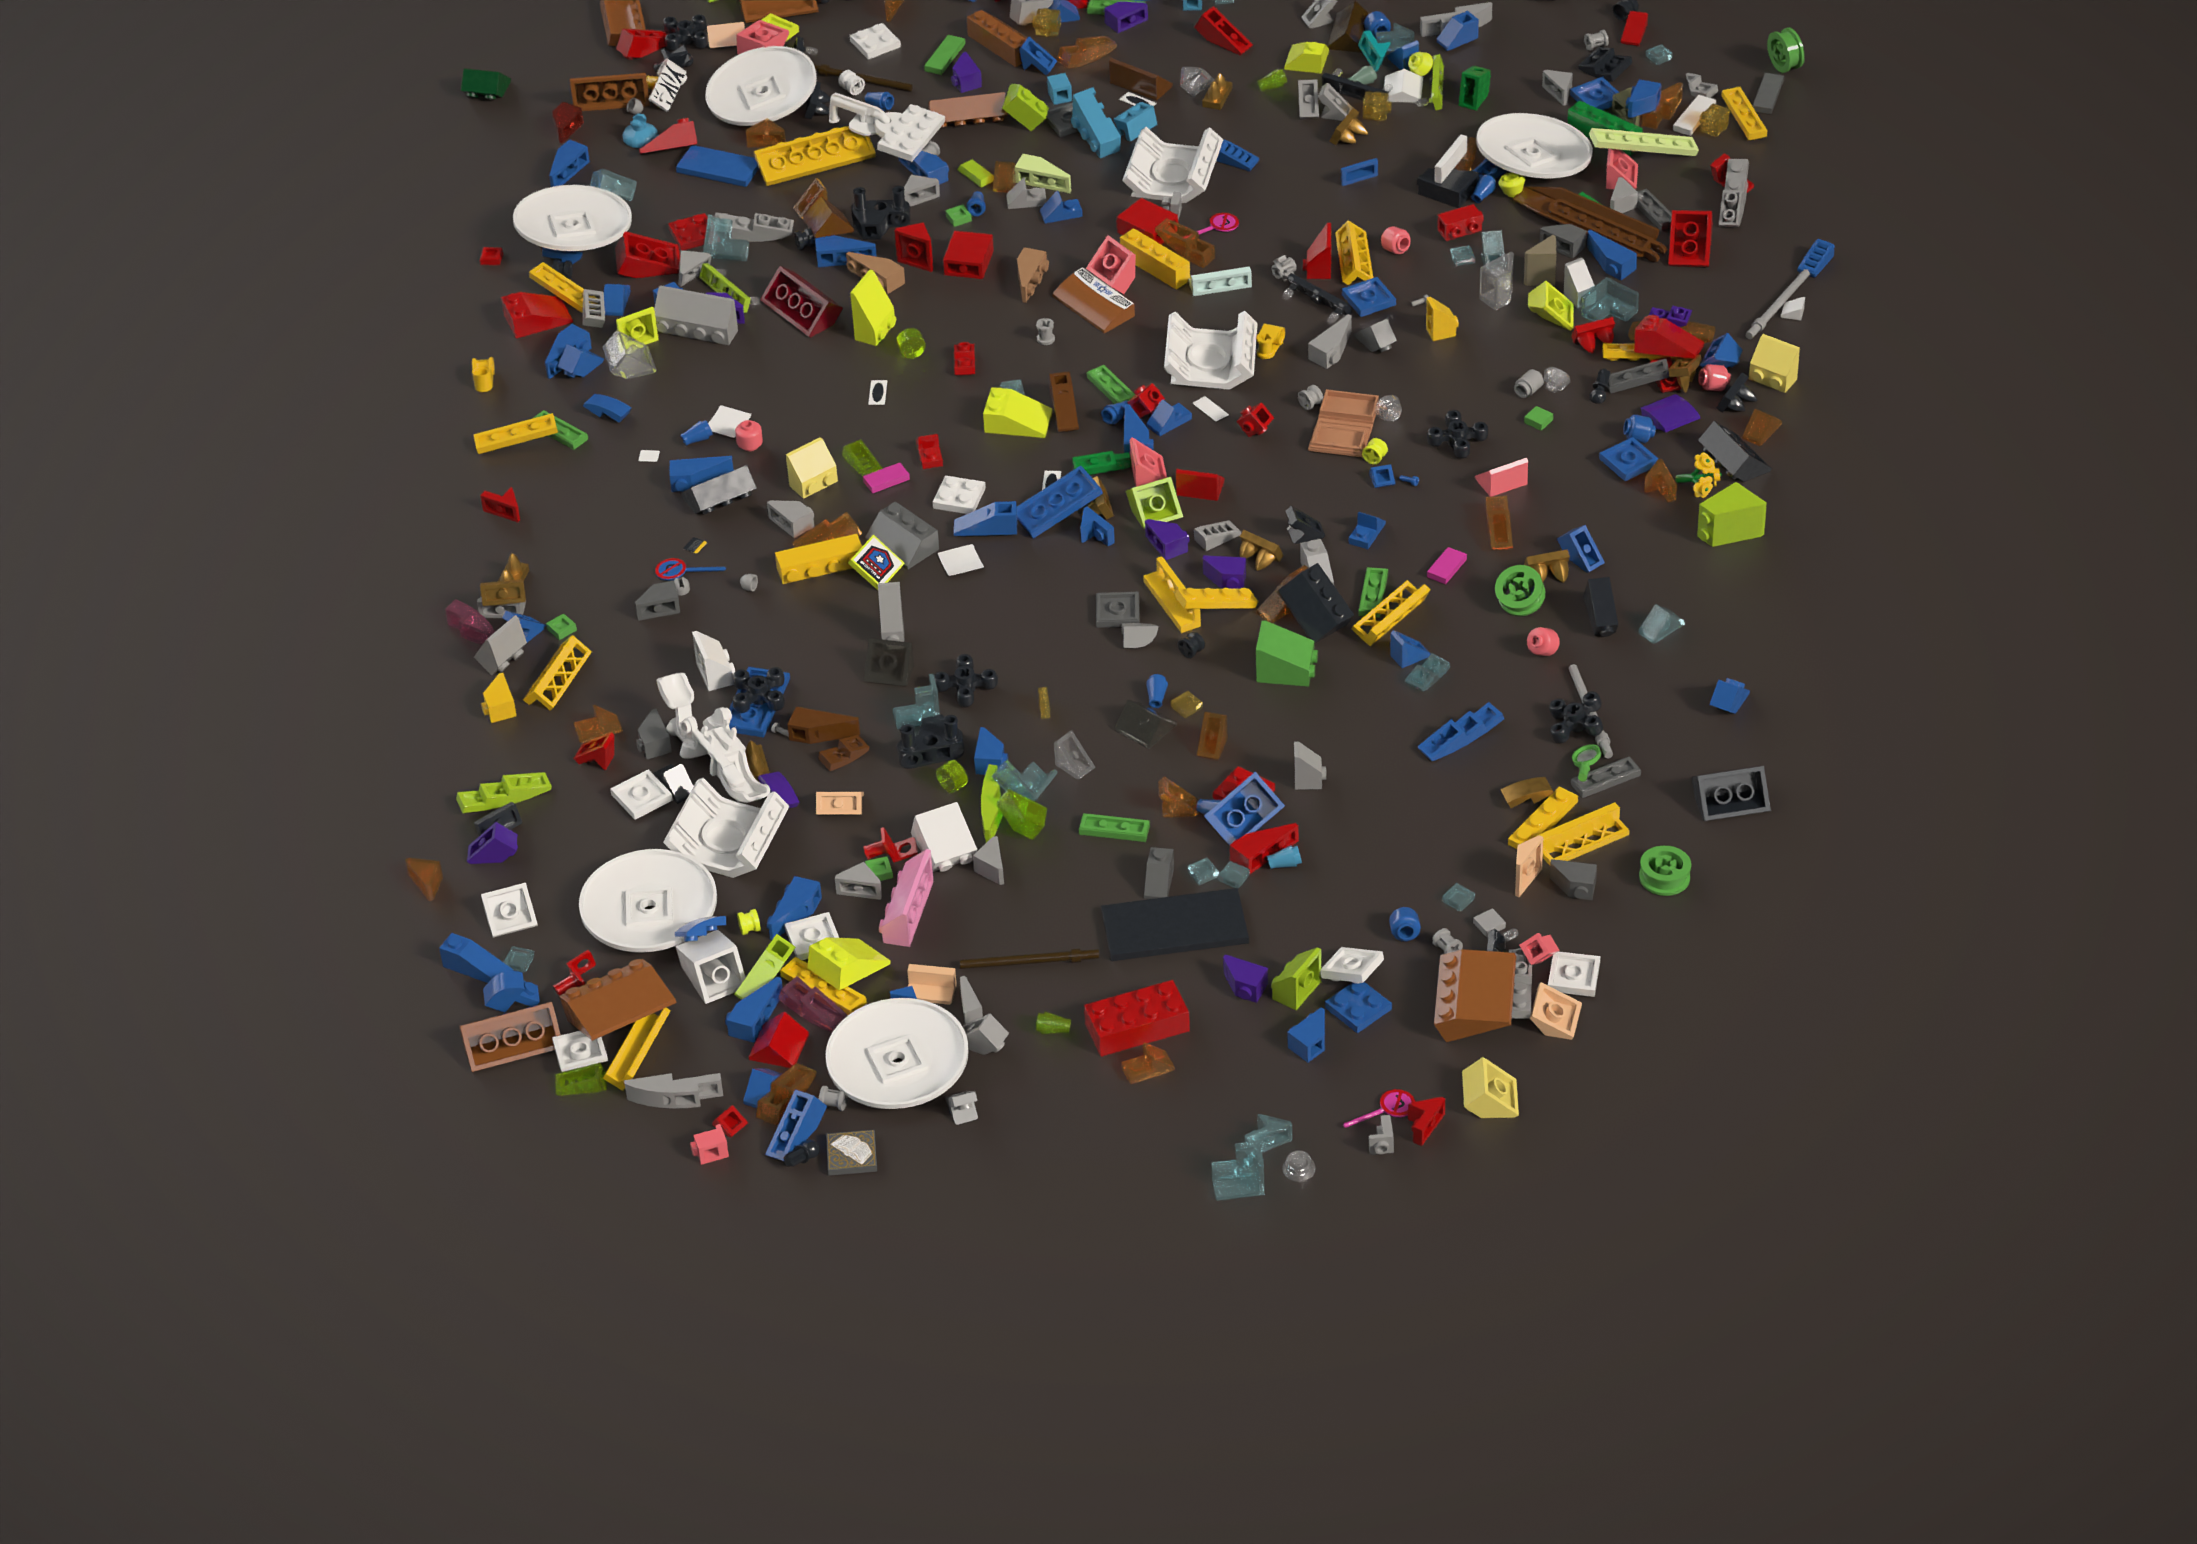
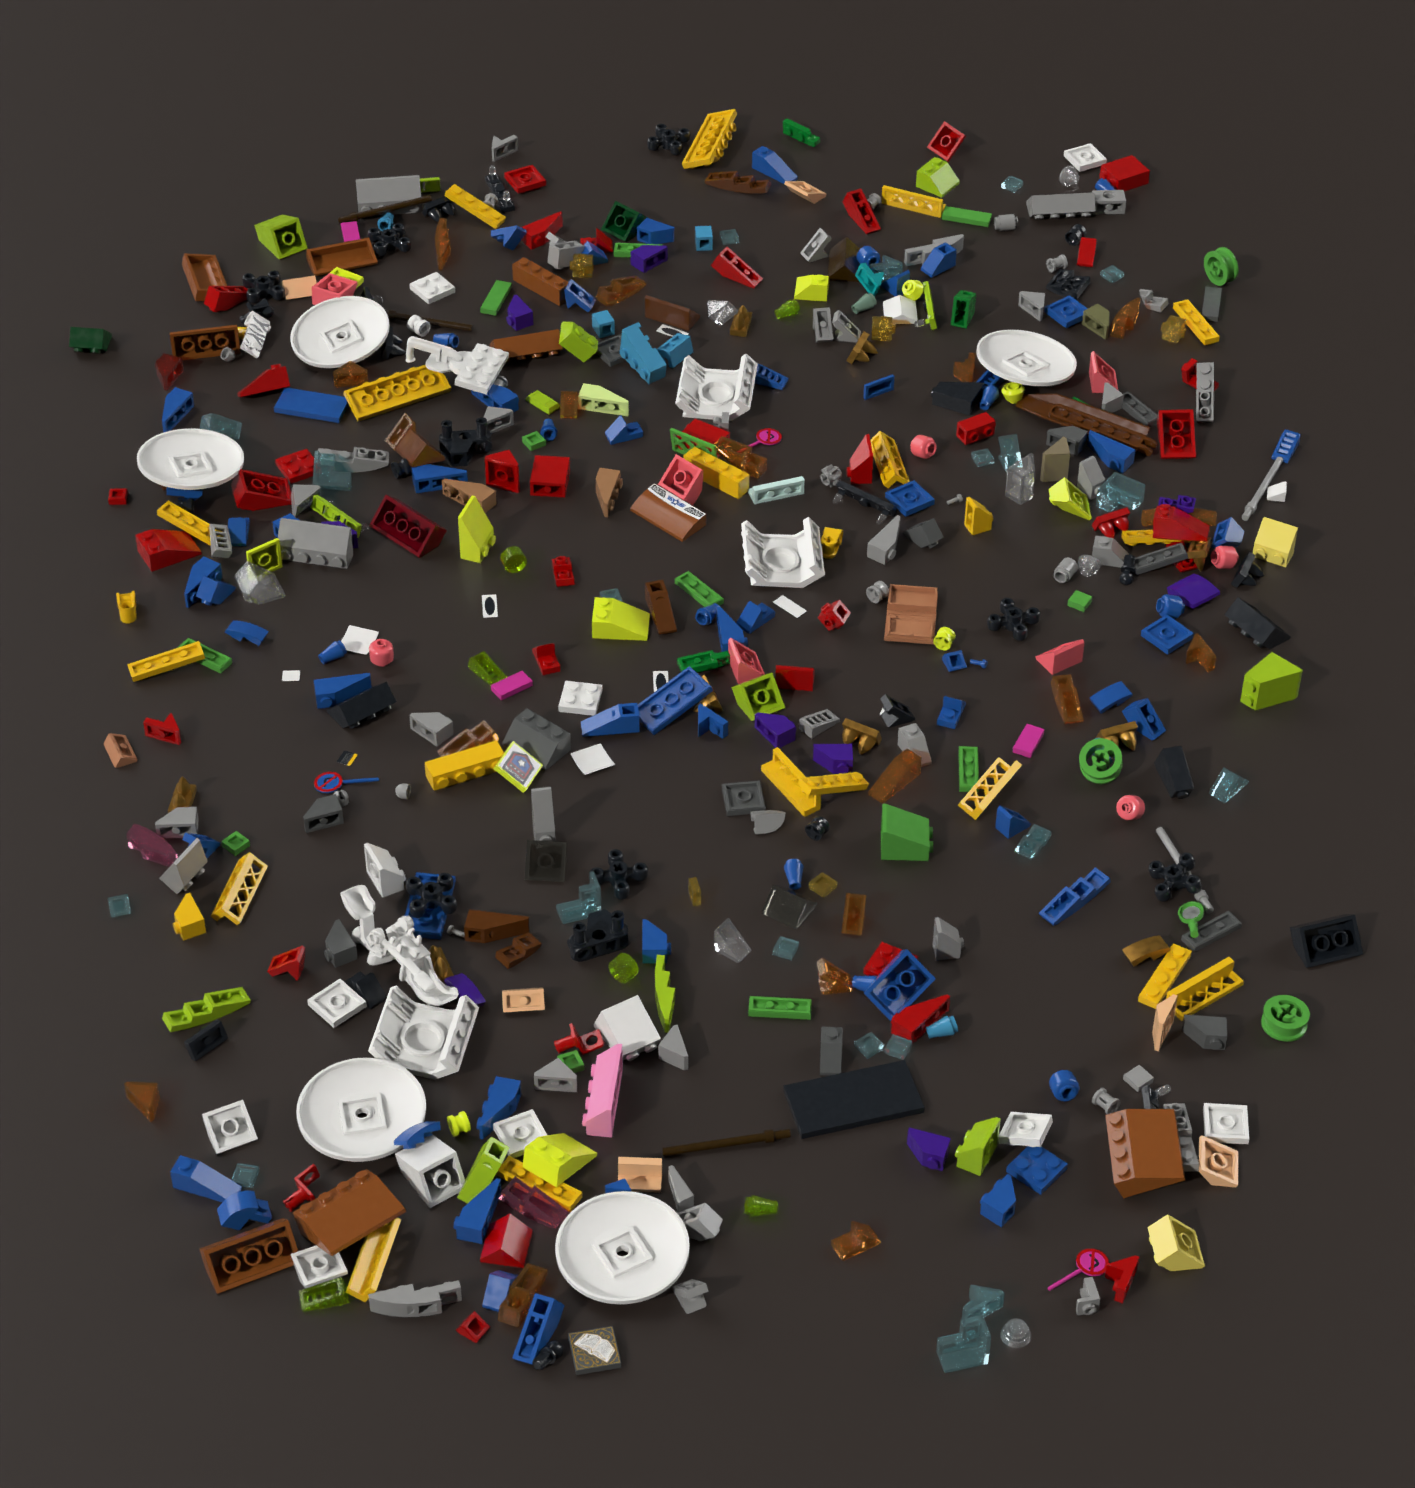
camera: 10 degrees left, 0 degrees up
dark purple slope [467,822,518,864] -> none
pearl gold tile [480,579,526,606] -> none
clear orange slope [574,705,623,743] -> none
dark azure hair [622,114,658,148] -> none
coral brick [690,1124,729,1165] -> none
light yellow slope [786,437,838,499] -> none
light grey bush [819,1086,848,1111] -> none
clear light blue panel [991,760,1058,808] -> none
clear neon green slope [997,789,1047,840] -> none
light grey slope [1006,178,1047,209] -> none
light grey bush [1036,318,1055,345] -> none
red brick [1084,980,1190,1057] -> none
red brick [1127,383,1165,418] -> none
black slope [1277,563,1354,644] -> none
black piece [1322,68,1393,107] -> none
clear cone [1375,395,1402,422] -> none
white tile [1435,135,1467,184] -> none
clear light blue tile [1442,883,1475,911] -> none
coral brick [1519,933,1560,965] -> none
green brick [1568,100,1643,156] -> none
yellowish green plate [1589,128,1699,156] -> none
blue slope [1626,79,1661,118] -> none
white tile [1673,95,1716,136] -> none
yellow plant [1675,453,1722,498] -> none
blue slope [1709,678,1750,714] -> none
clear orange slope [1742,409,1782,446] -> none
none -> nougat slope [104,733,138,768]
none -> clear light blue slope [108,894,131,918]
none -> bright green window [670,428,717,458]
none -> clear light blue tile [773,936,799,961]
none -> blue slope [1090,681,1133,714]
none -> light grey slope [1091,535,1129,568]

